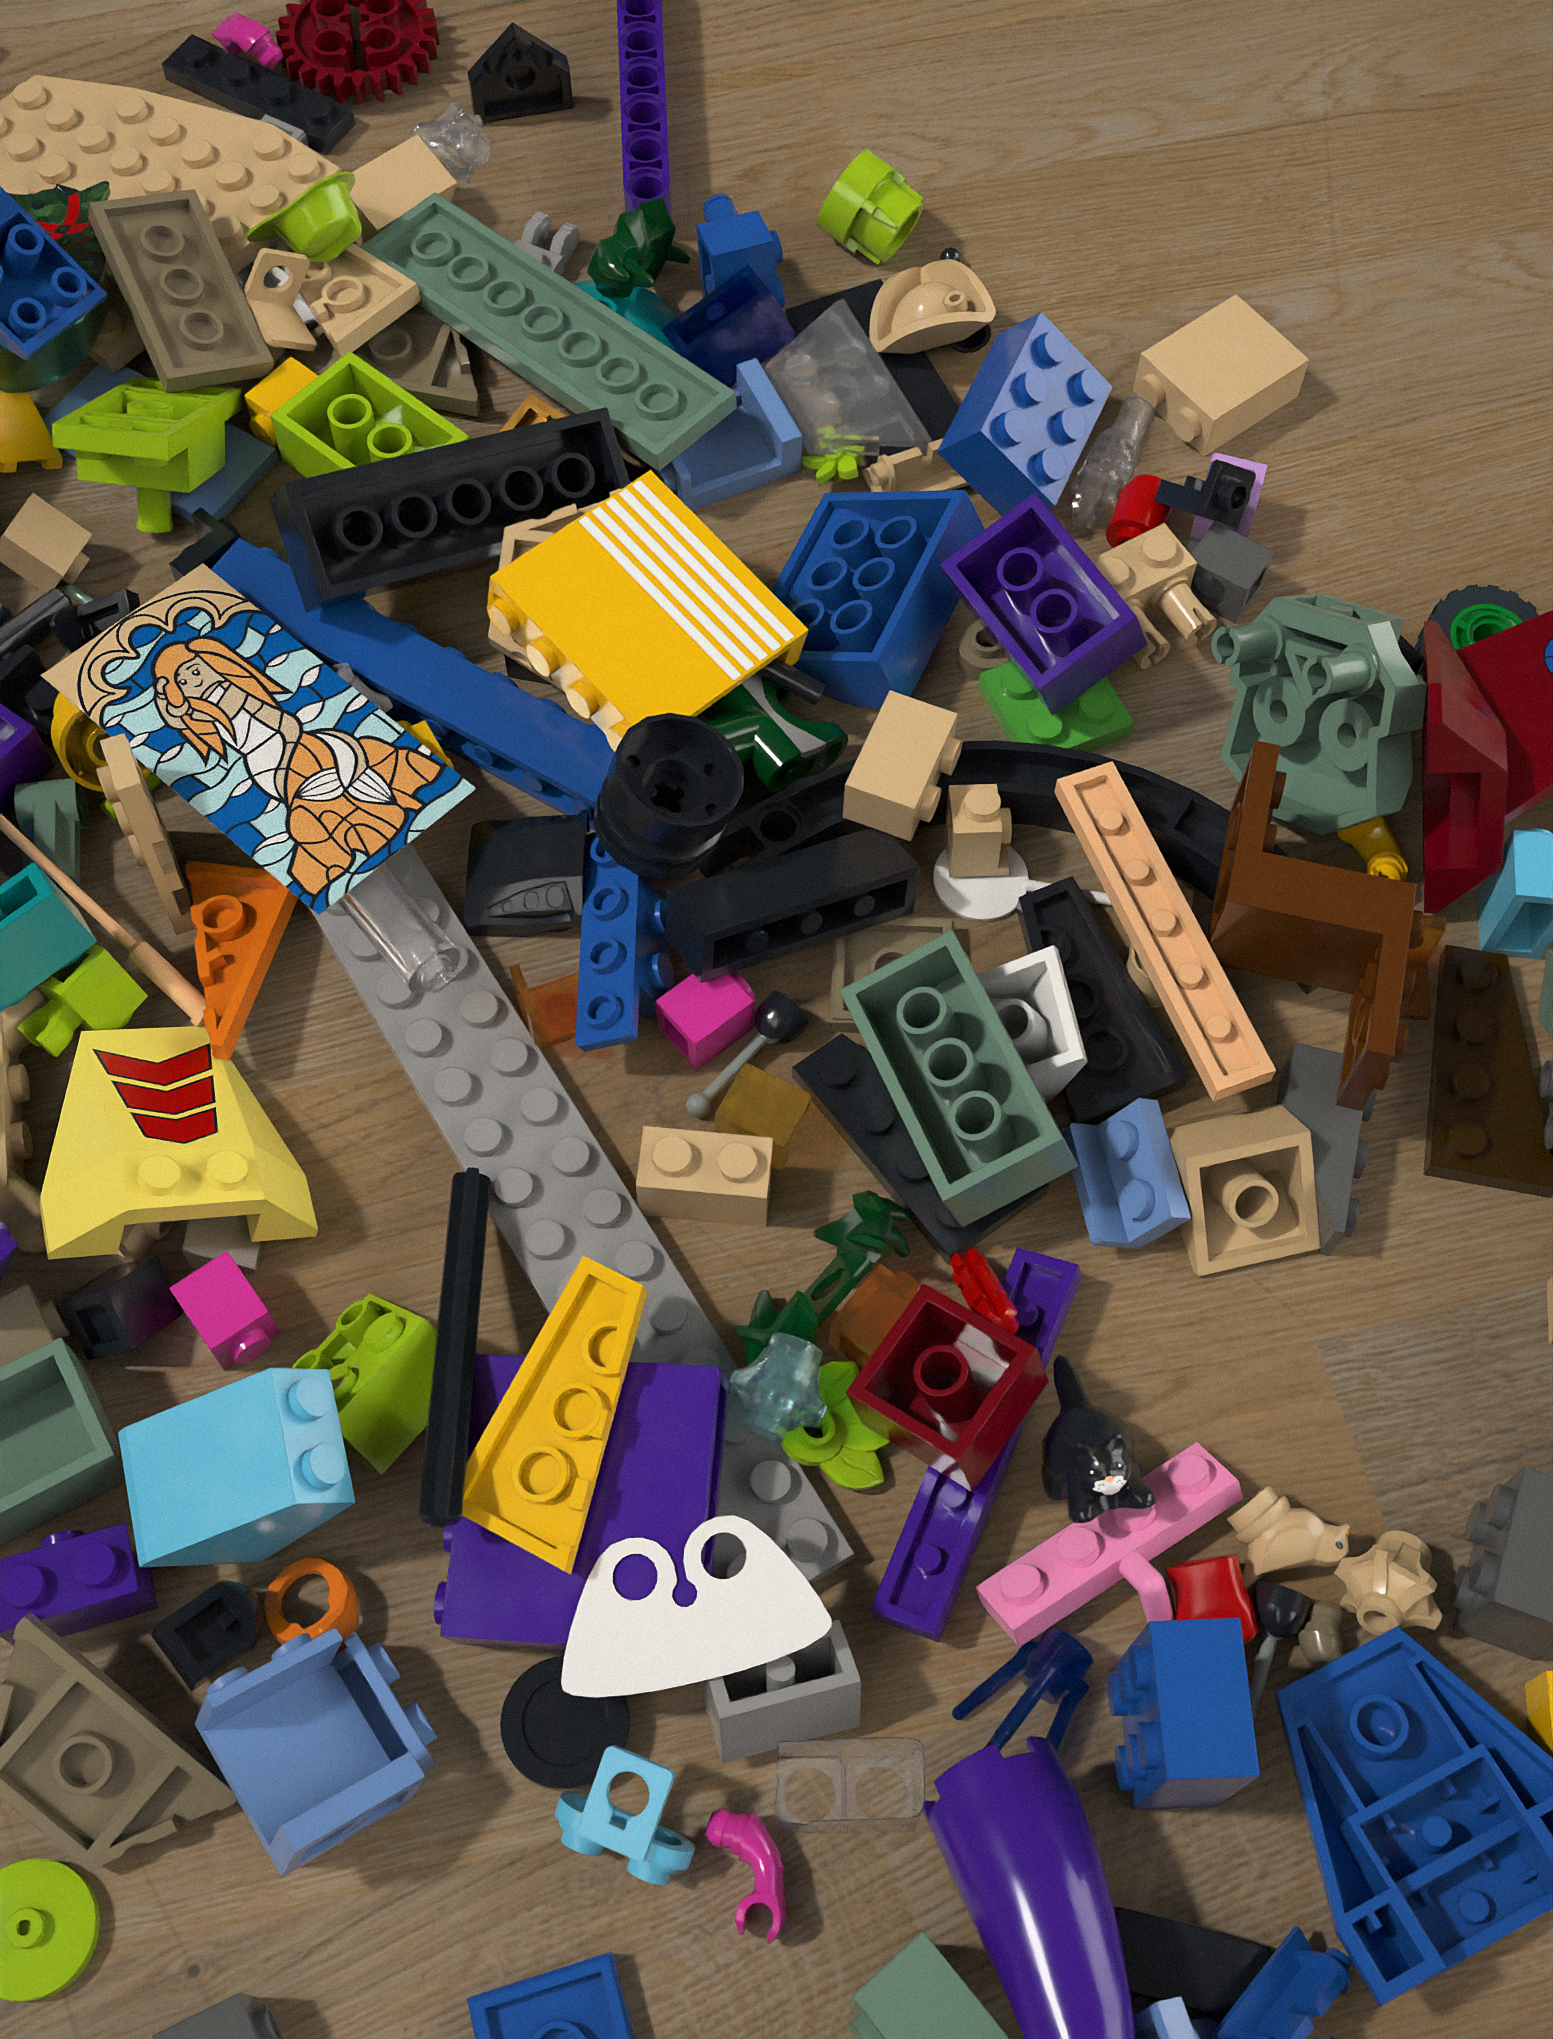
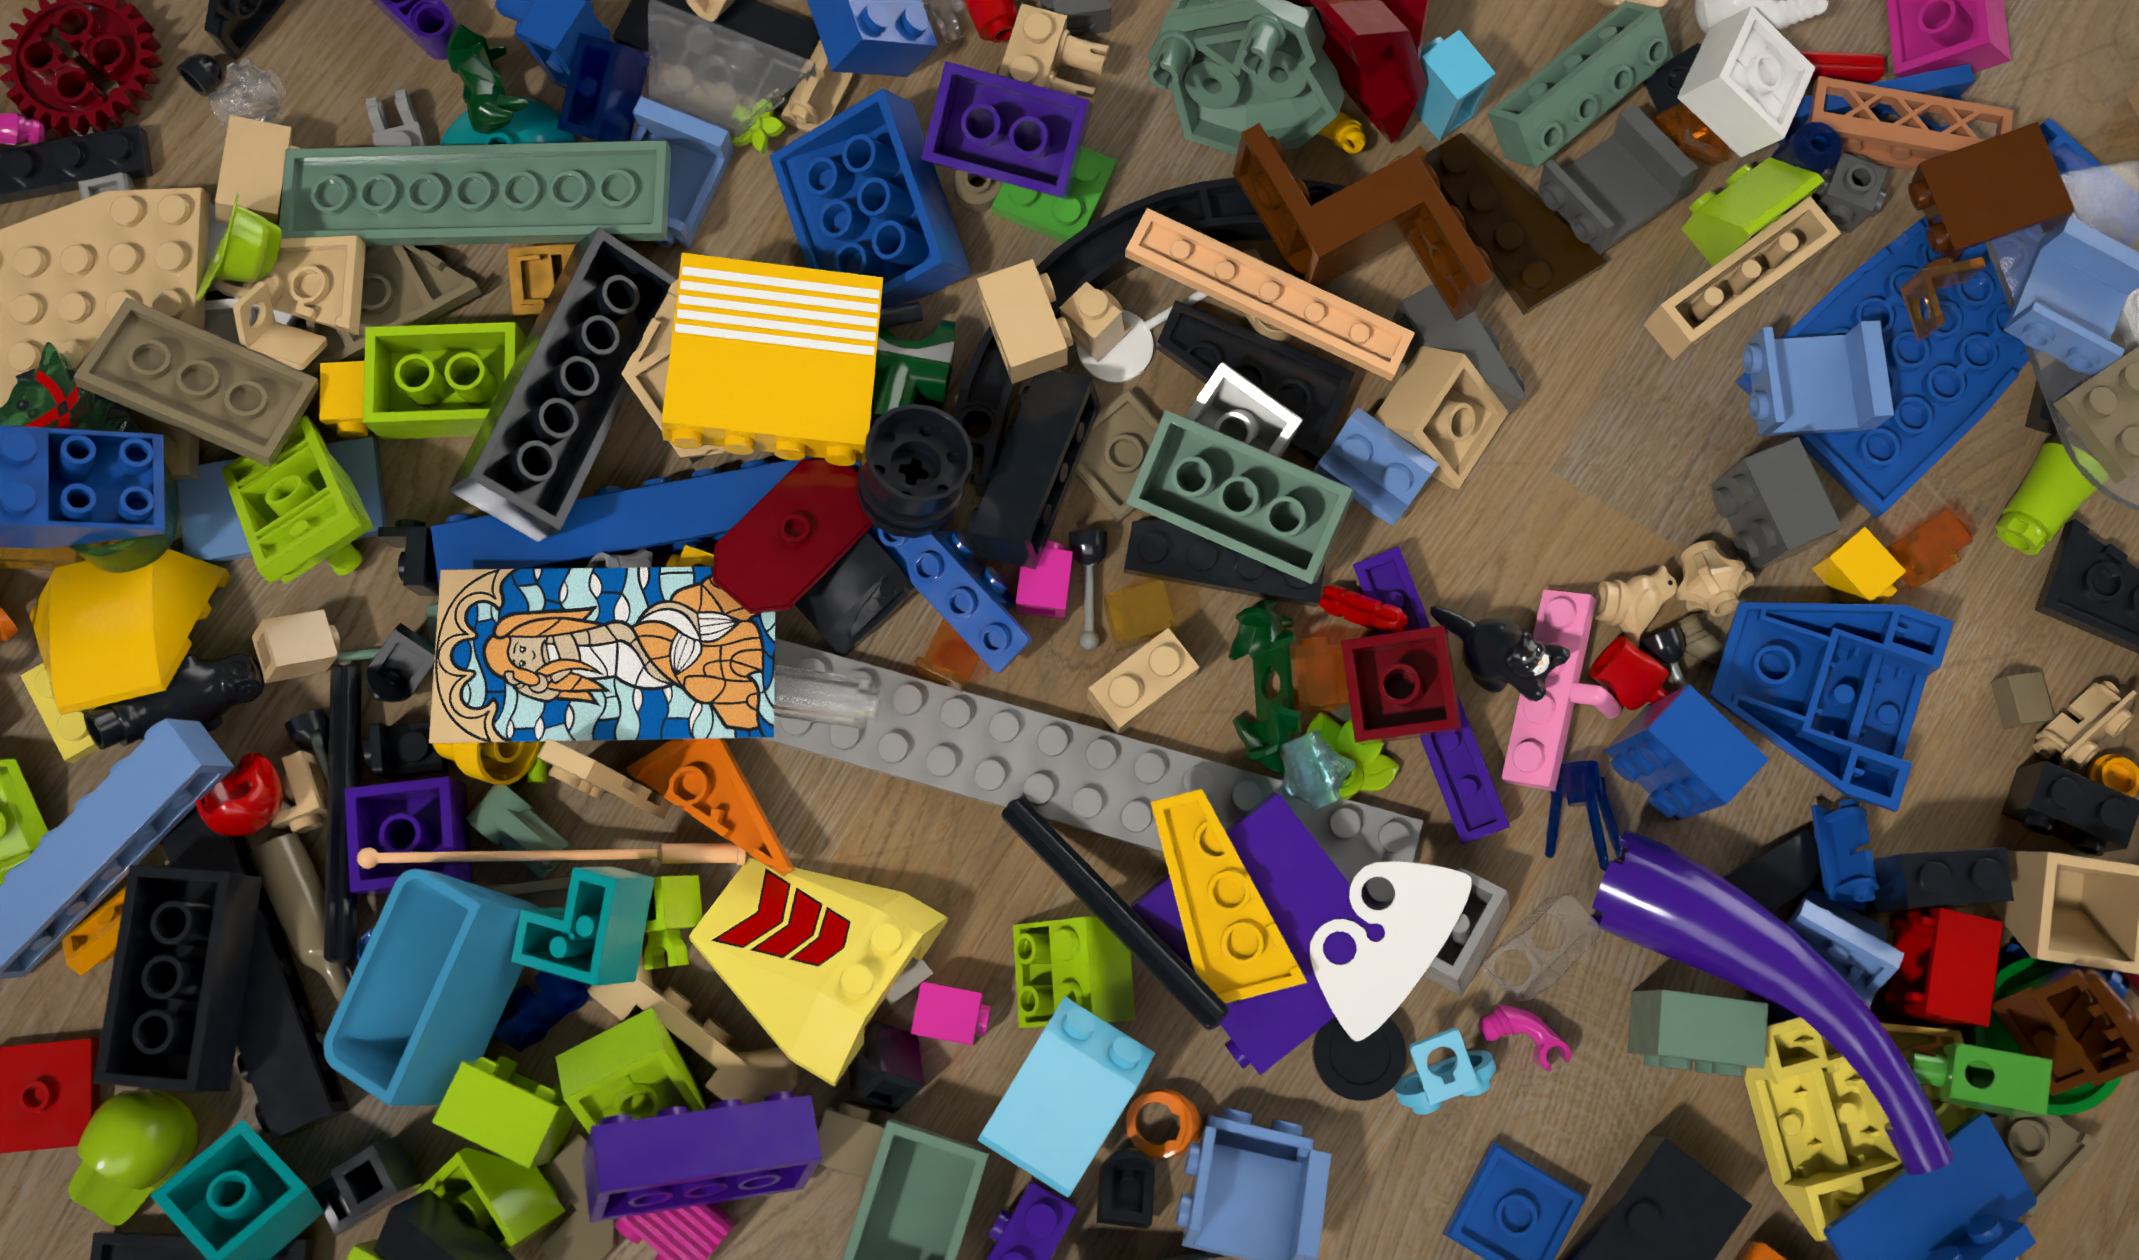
camera: 45 degrees left, 15 degrees up
none -> black hinge [177,53,222,97]
none -> dark red shield [713,458,874,614]

